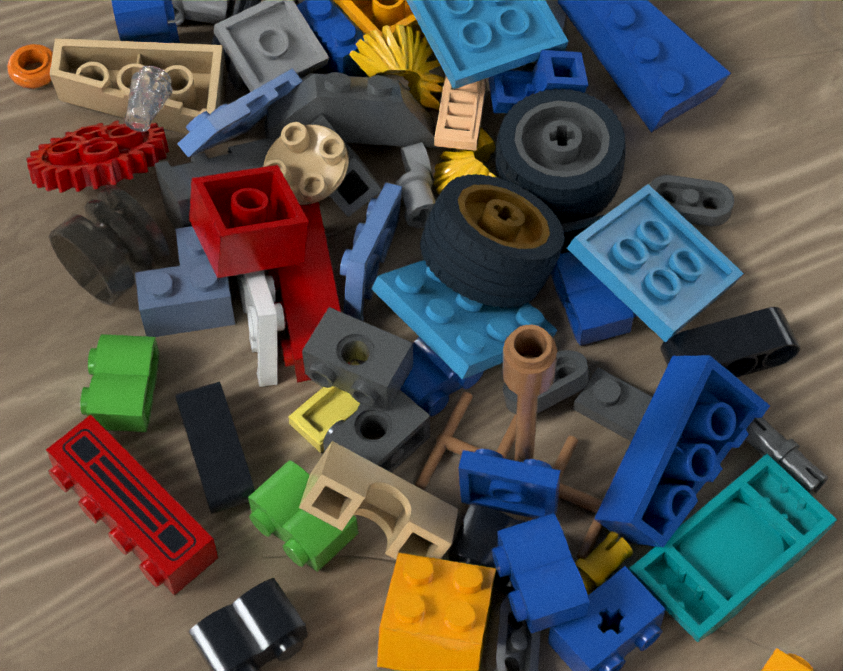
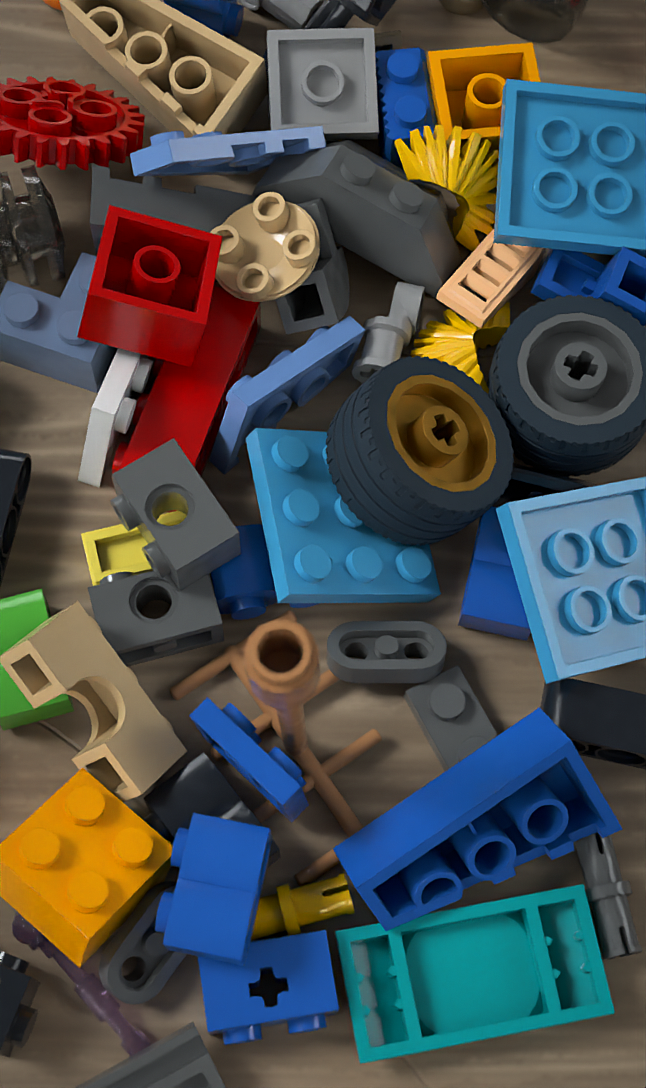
camera: 25 degrees right, 10 degrees up
clear cone [124,66,173,132] -> none

